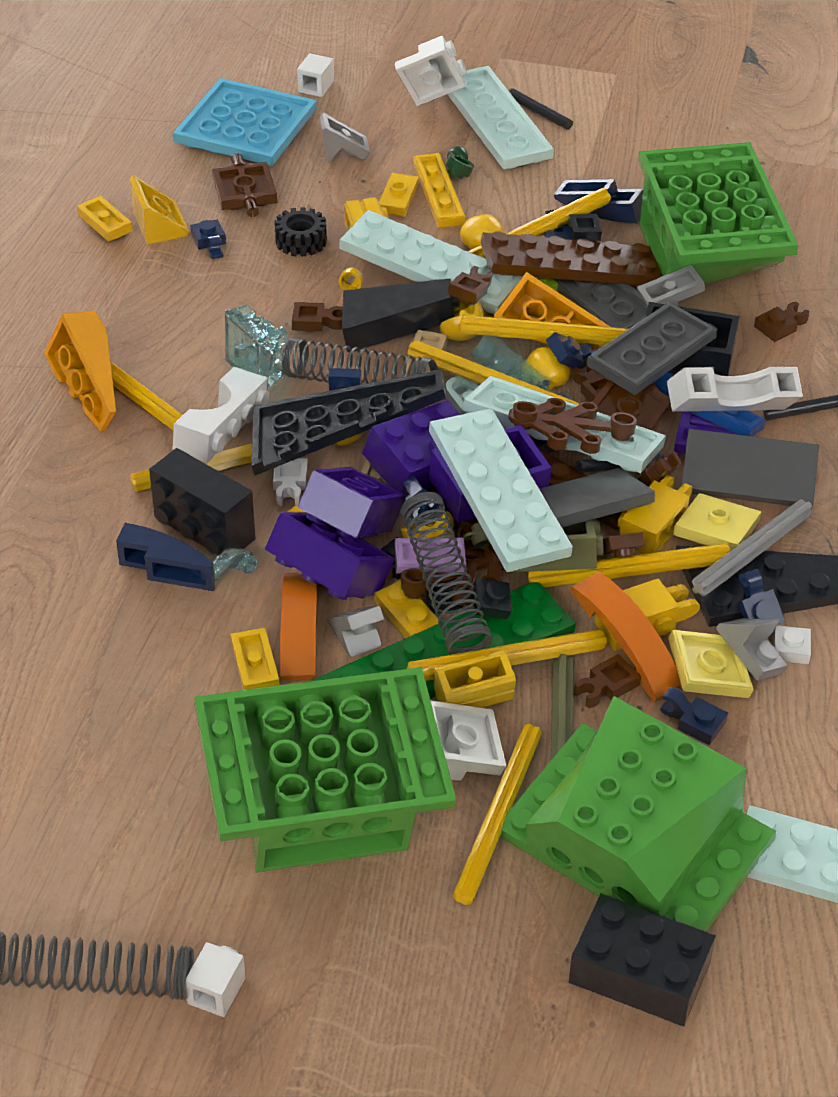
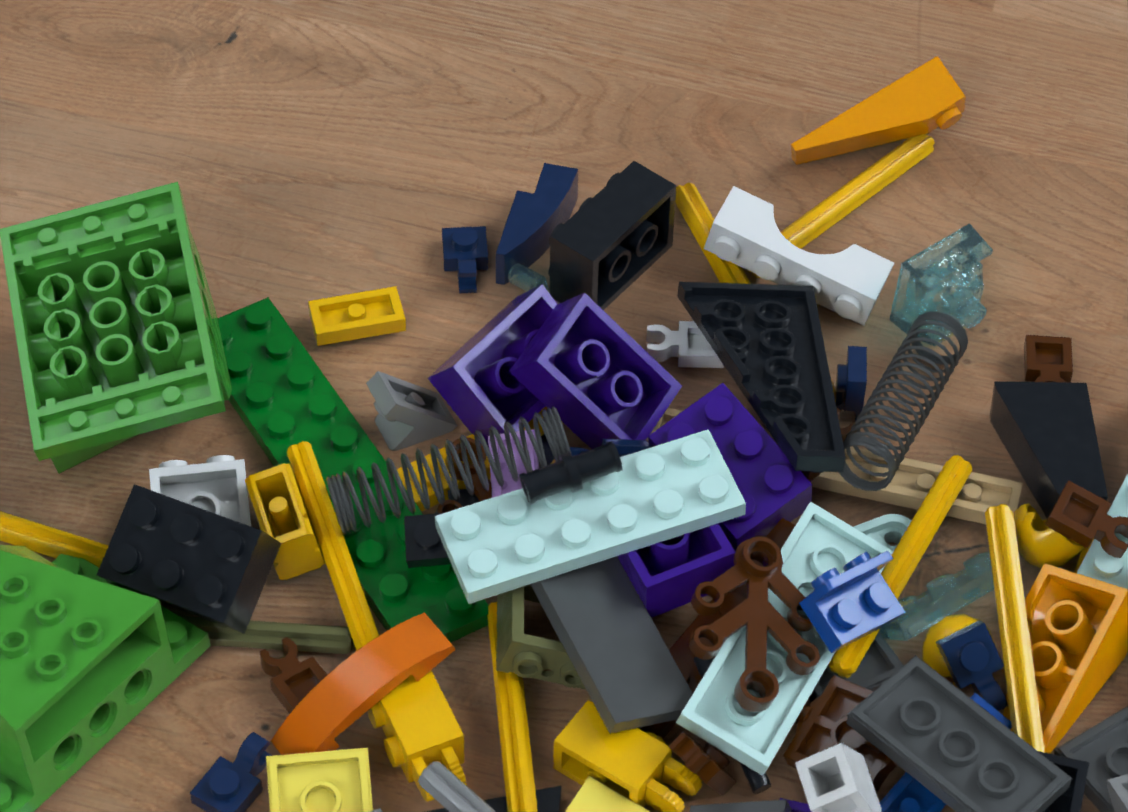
camera: 90 degrees right, 5 degrees up
orange slope [280,572,318,680] -> none
reddish brown plate [603,532,645,558] -> none
none -> black brick [97,484,281,634]
none -> dark blue plate [442,226,488,294]
none -> black pin [519,441,623,504]
none -> bracket [799,551,905,653]

